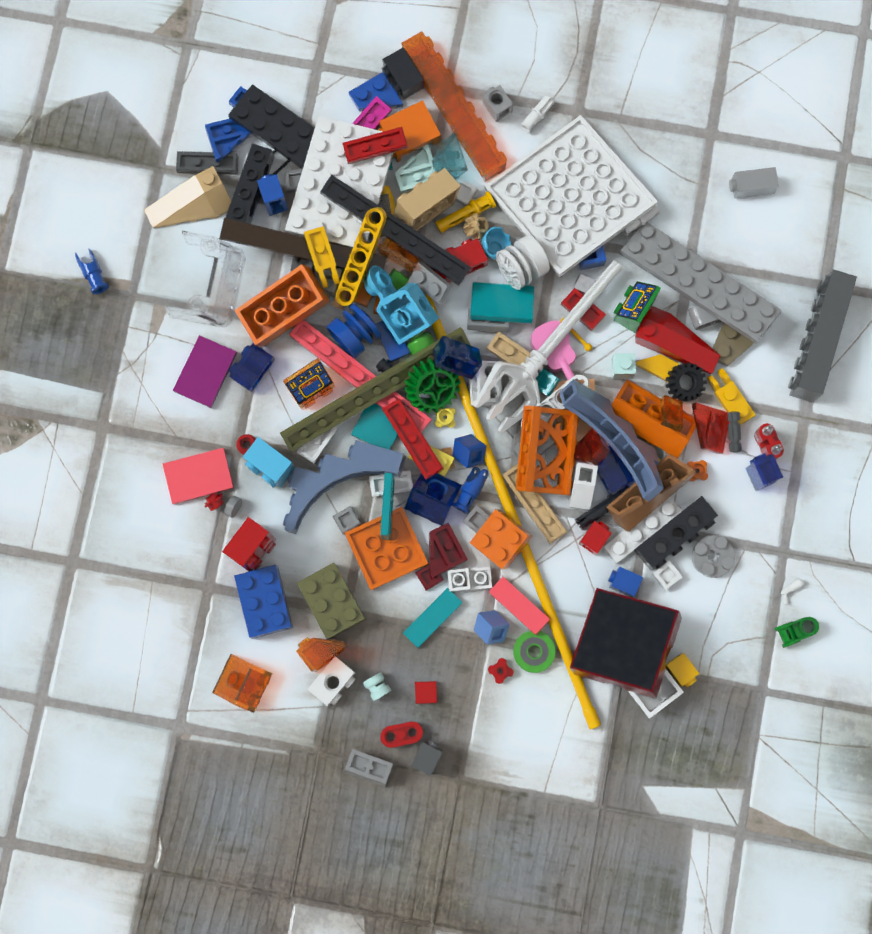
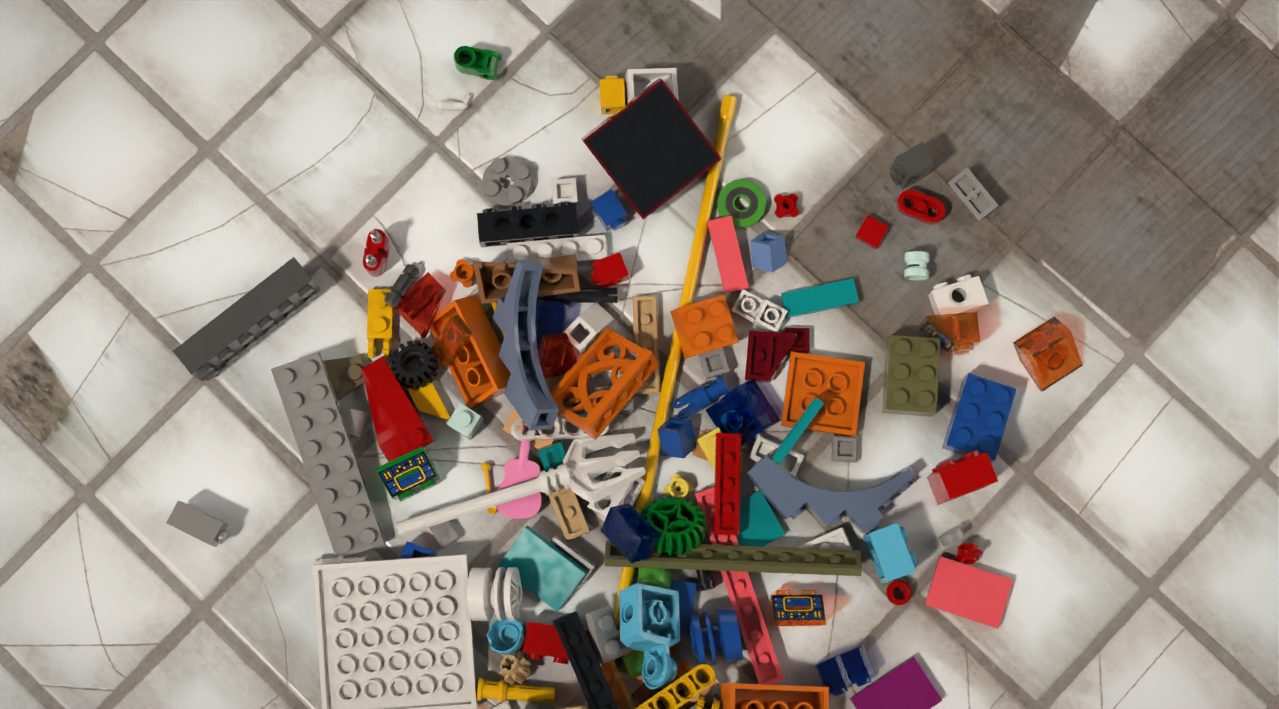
camera: 150 degrees left, 0 degrees up
red plate [561,288,606,331] -> none
clear blue brick [745,453,783,491] -> none

